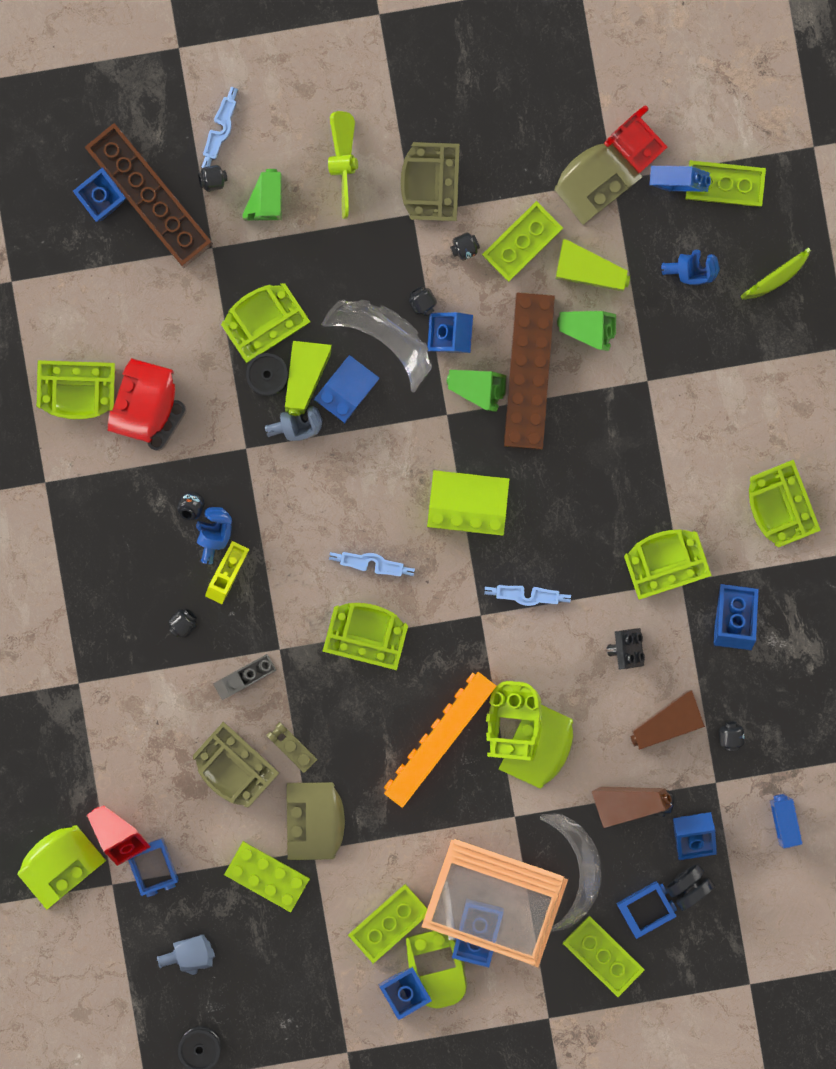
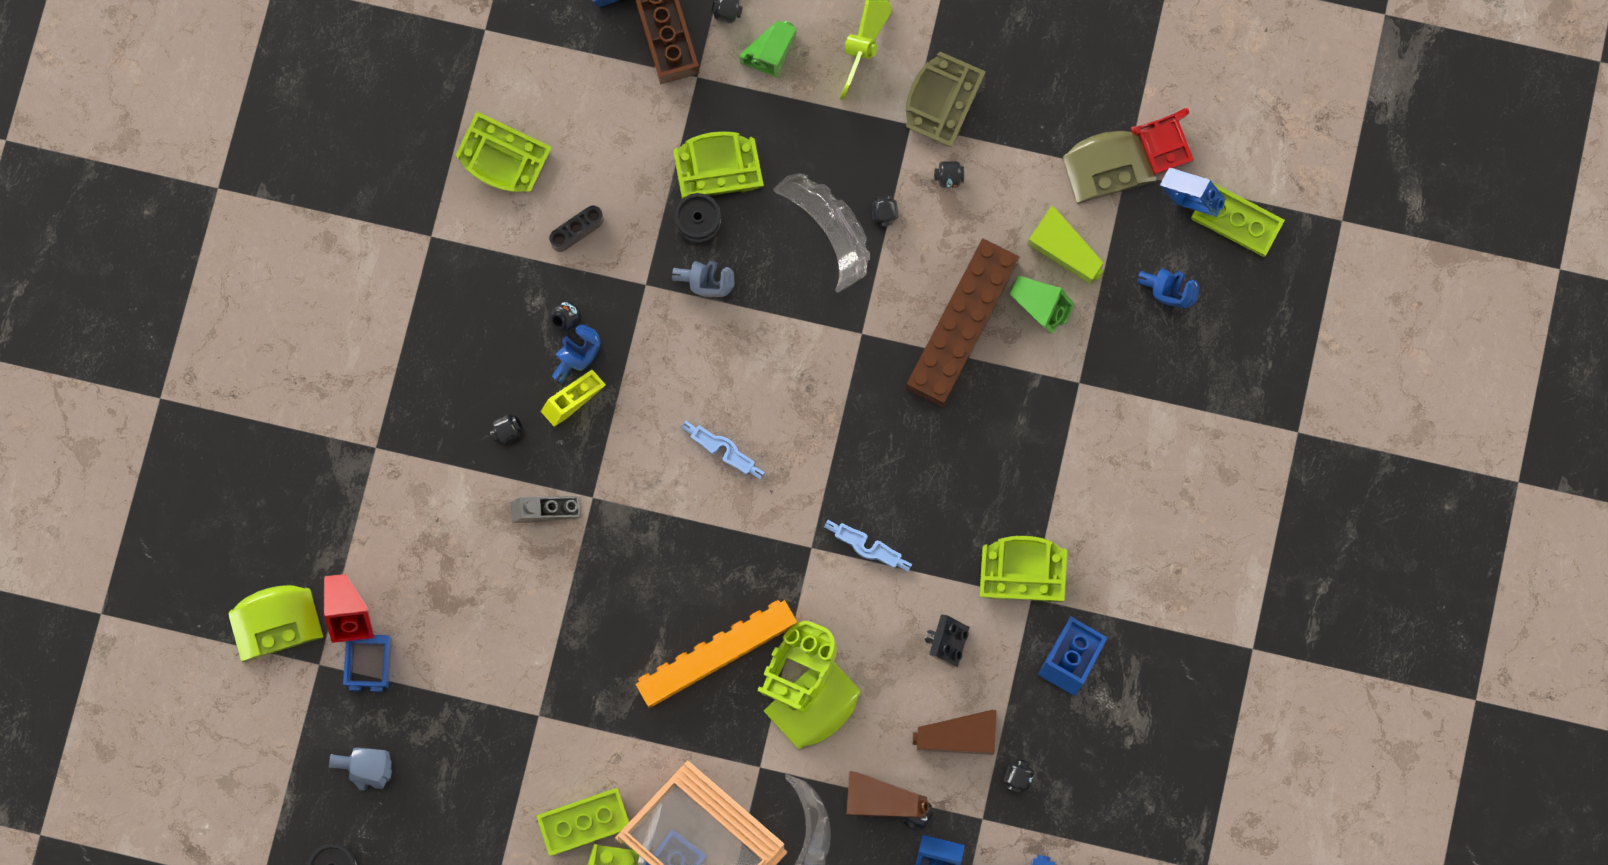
camera: 30 degrees right, 10 degrees down
slope [107,358,175,443] -> none
olive slope [193,722,279,808] -> none
lime plate [224,841,310,912] -> none
olive plate [266,722,318,773] -> none
lime slope [285,341,331,416] -> none
olive slope [287,782,345,860] -> none
blue slope [314,355,380,424] -> none
lime slope [323,603,408,670] -> none
blue slope [427,312,473,353] -> none
lime slope [427,470,509,536] -> none
bright green slope [447,370,507,412] -> none
lime plate [482,201,563,282] -> none
lime slope [740,248,811,299] -> none
lime slope [749,460,821,548] -> none

